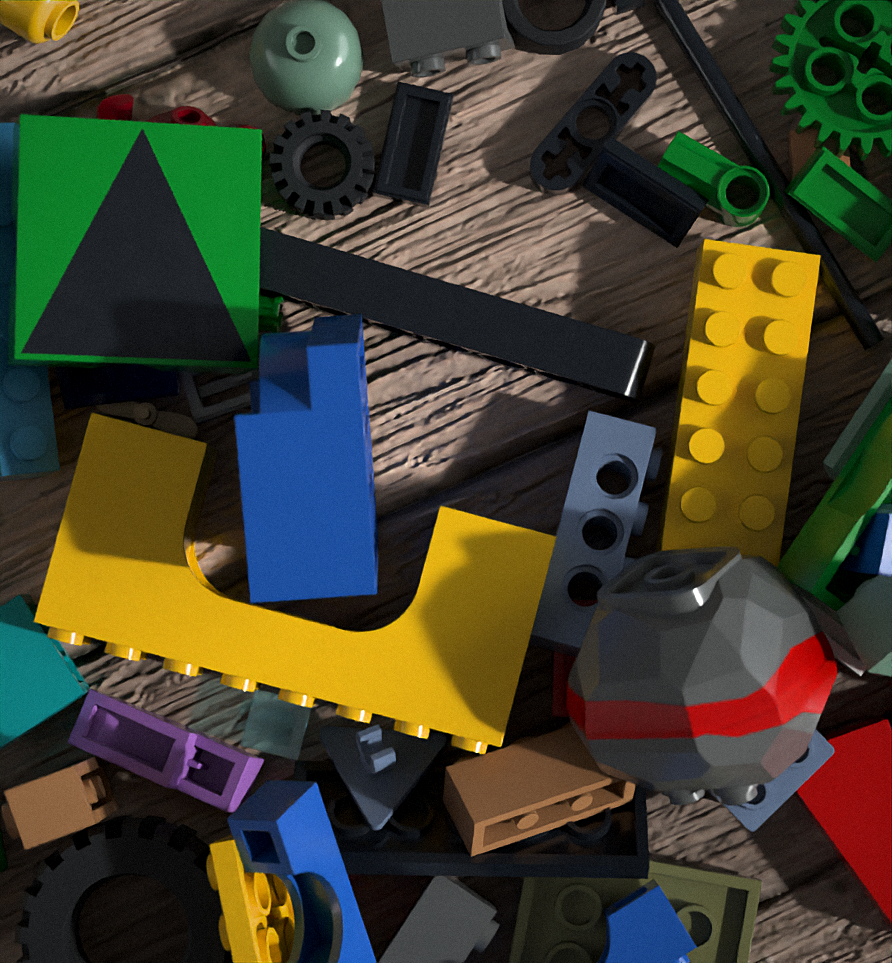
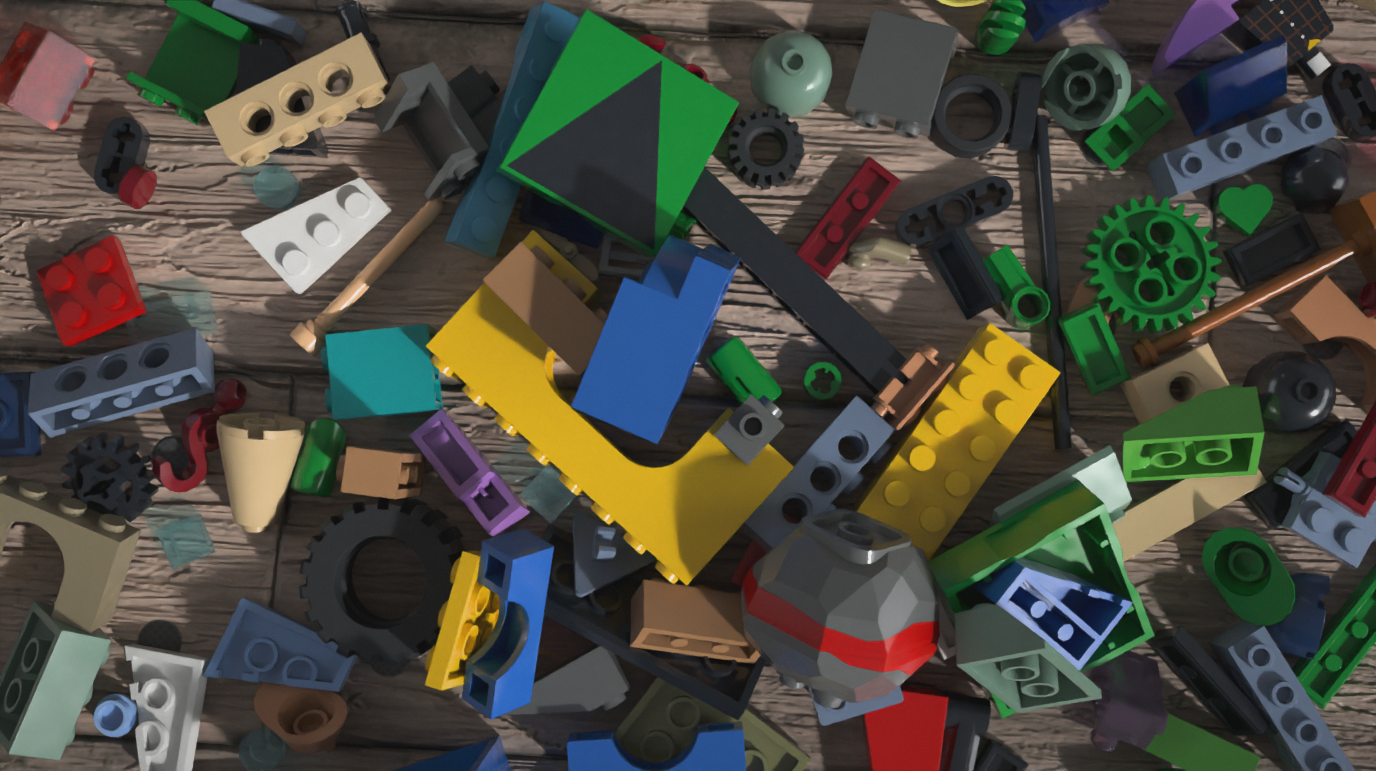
camera: 30 degrees right, 0 degrees up
black tile [373,82,454,208] -> none
none -> medium nougat brick [483,242,608,378]
none -> green arm [706,335,782,405]
none -> dark grey brick [714,394,785,466]
none -> dark red tile [795,156,901,281]
none -> green bush [802,362,842,400]
none -> dark tan arm [847,236,911,271]
none -> nougat hinge [870,343,955,431]

